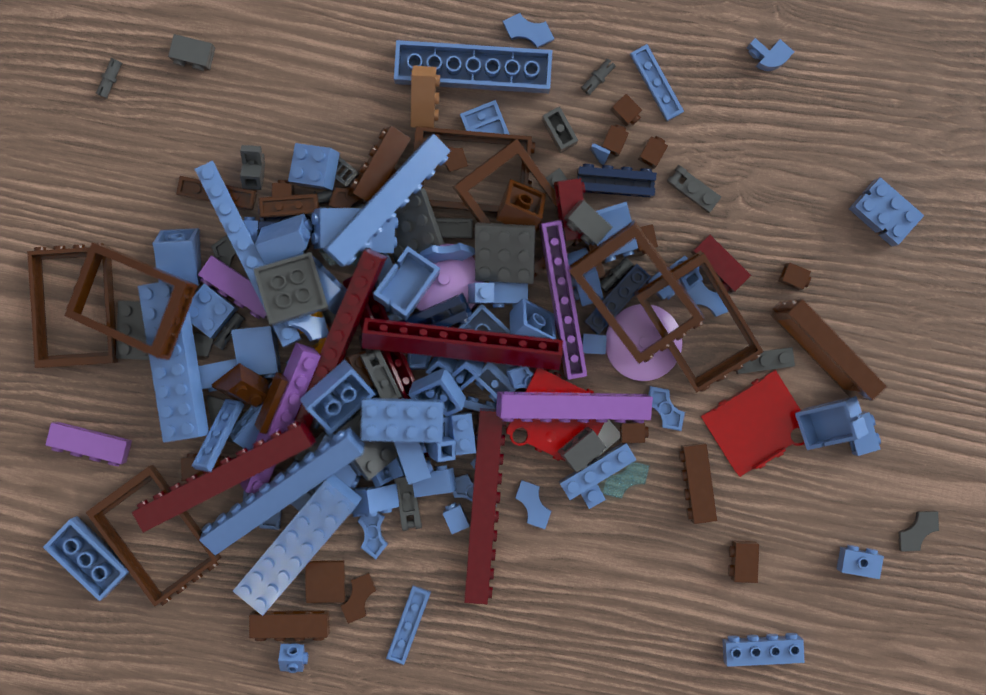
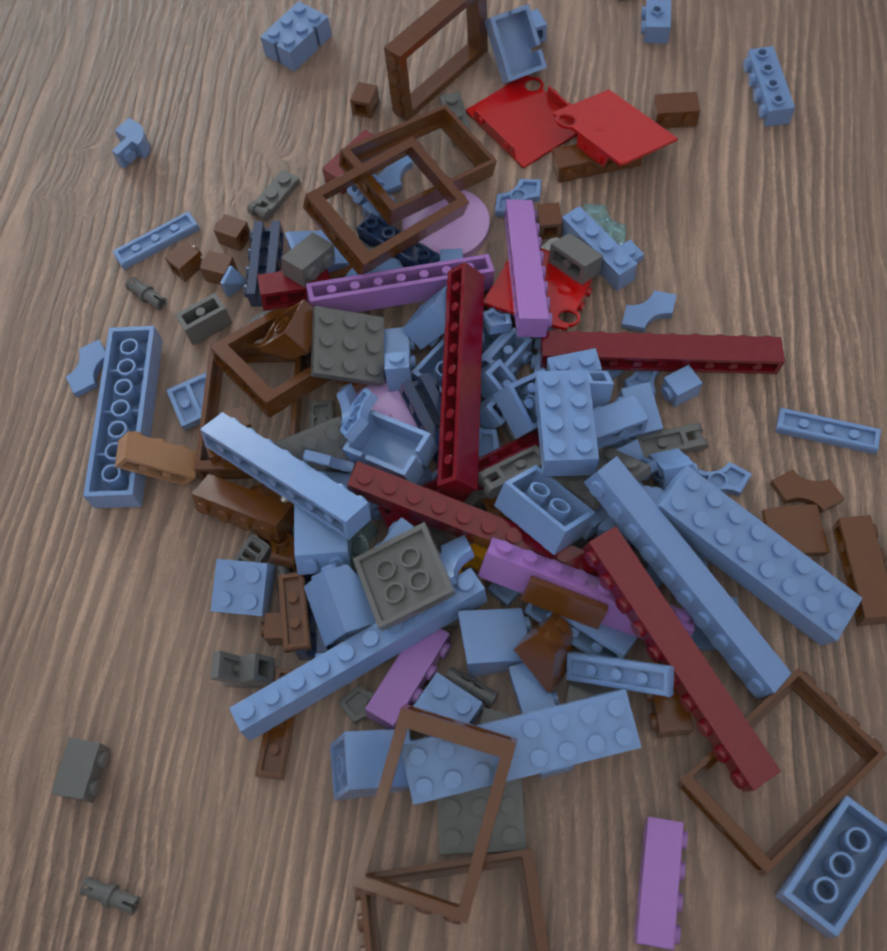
camera: 90 degrees left, 25 degrees down
none -> medium blue tile [302,449,354,473]
none -> medium blue tile [340,388,378,443]
none -> red piece [553,89,678,167]

